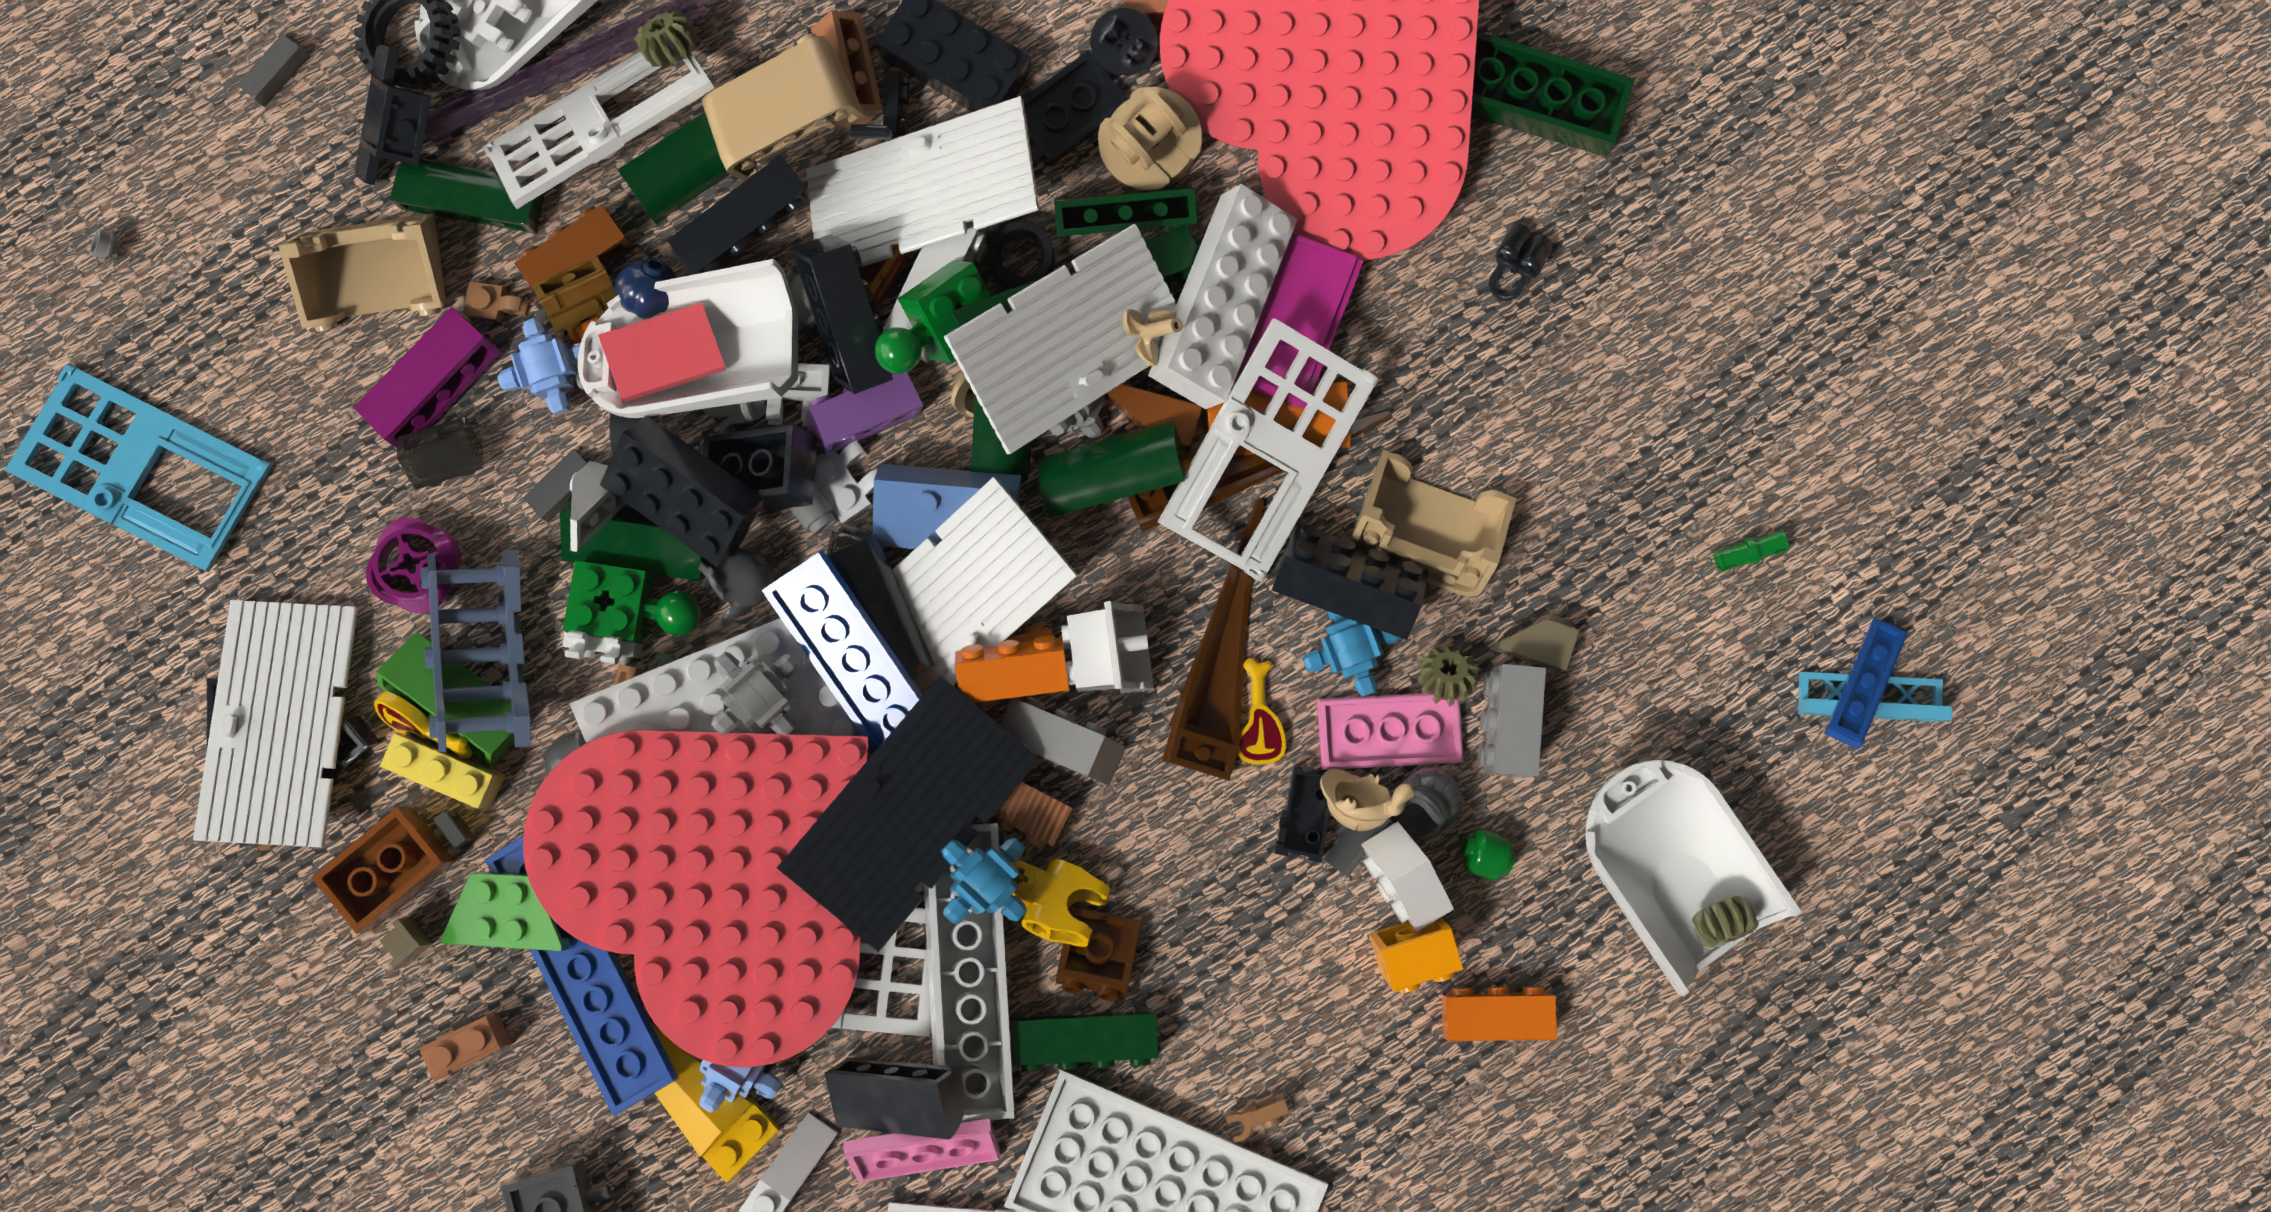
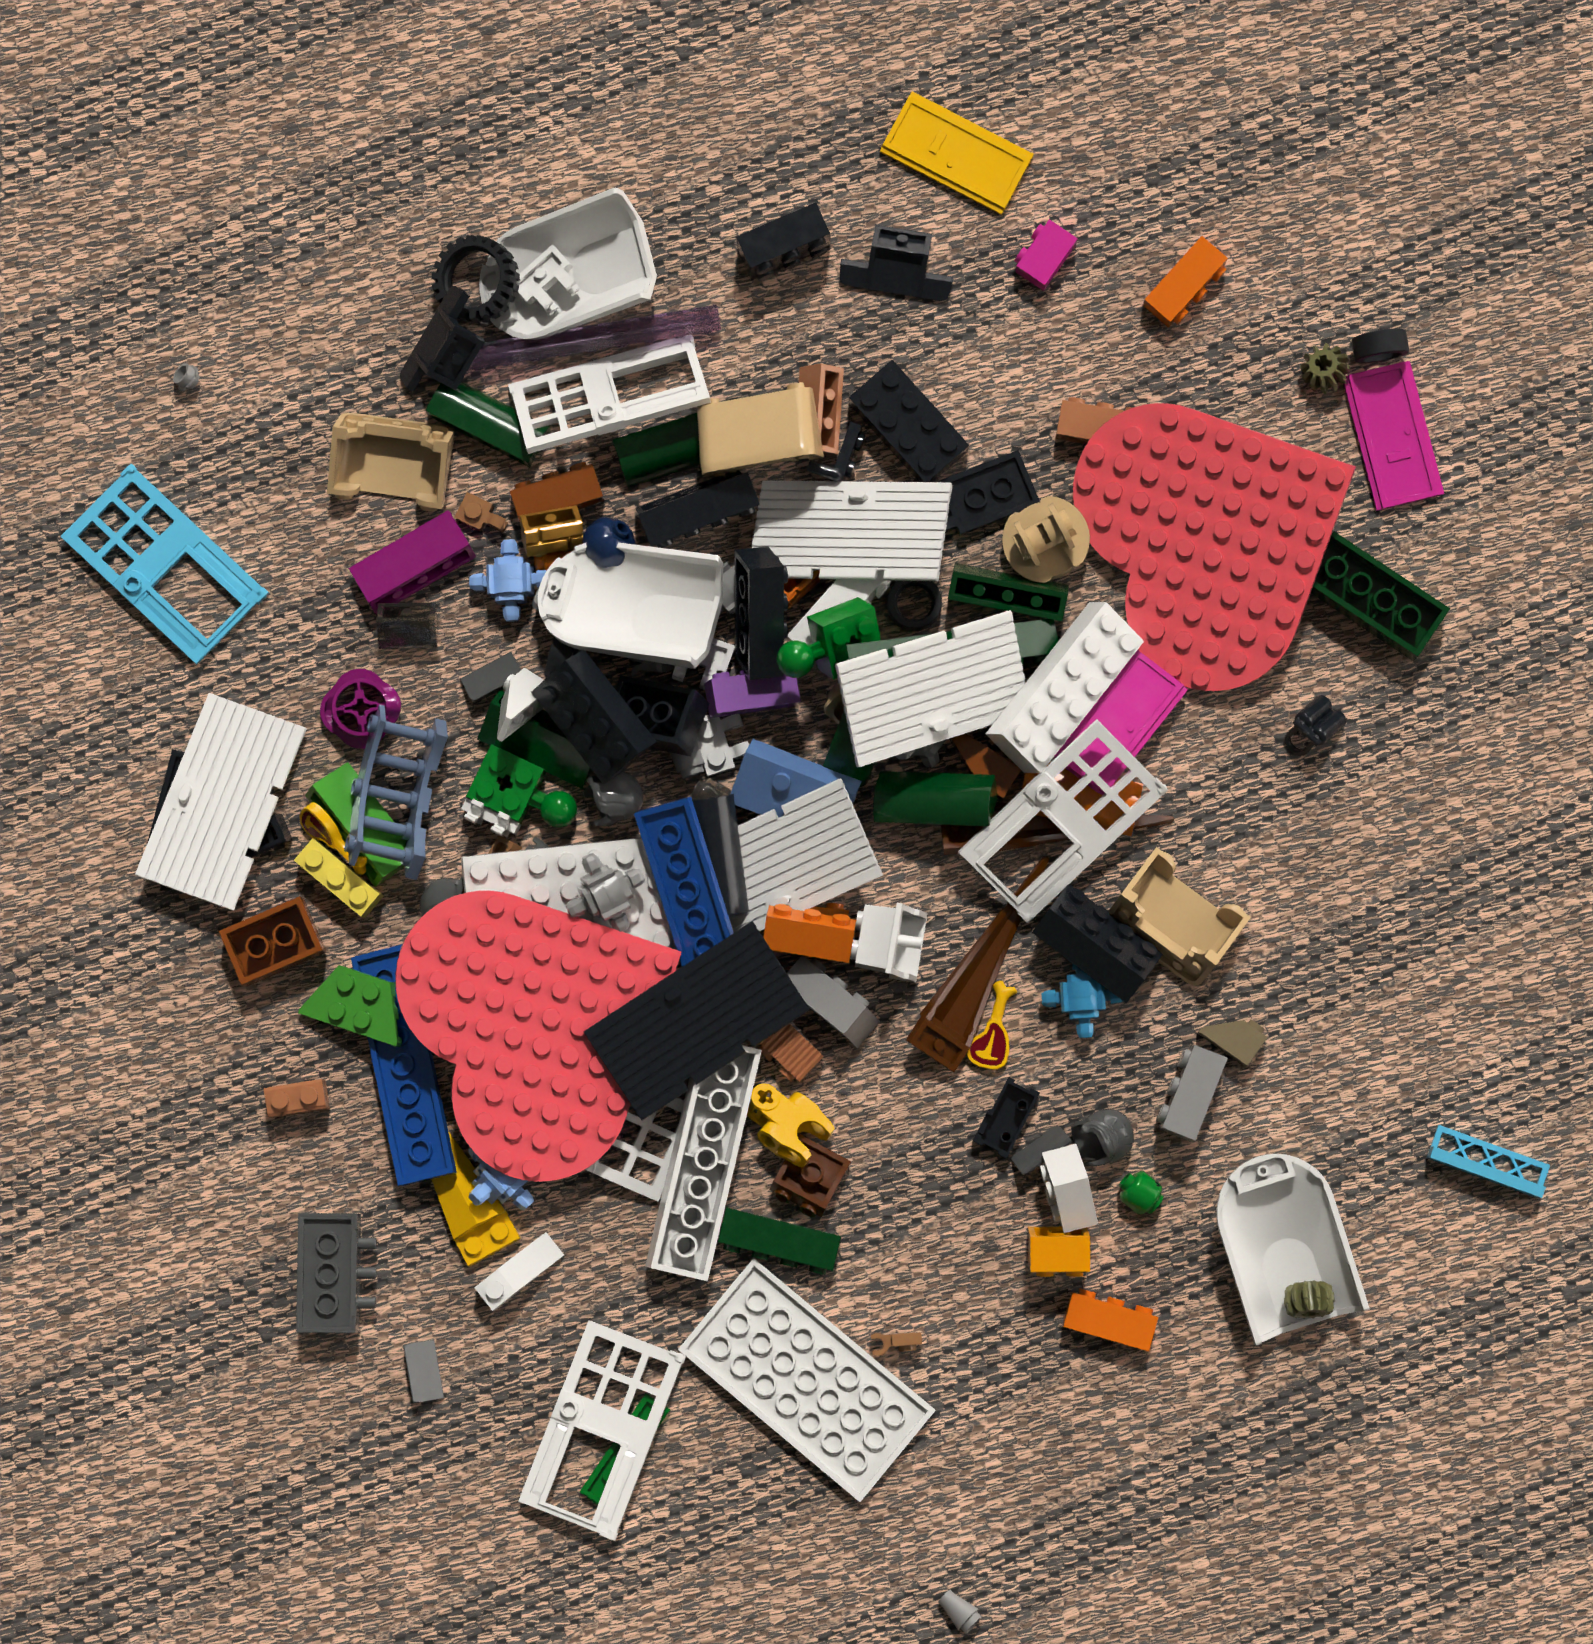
camera: 25 degrees right, 0 degrees up
dark grey slope [237,33,310,107] -> none
dark tan panel [380,916,434,970] -> none
dark grey tile [433,811,476,848] -> none
coral tile [598,302,726,403] -> none
olive gear [635,9,699,69] -> none
black brick [825,1057,966,1140] -> none
bright pink tile [843,1118,1001,1182] -> none
dark azure piece [941,838,1027,924] -> none
black plate [1090,4,1159,76] -> none
tan plant [1123,309,1183,367] -> none
bright pink tile [1317,694,1464,770] -> none
tan piece [1320,768,1414,832] -> none
olive gear [1417,644,1479,707] -> none
green pin [1713,530,1789,573] -> none
blue tile [1824,617,1908,749] -> none

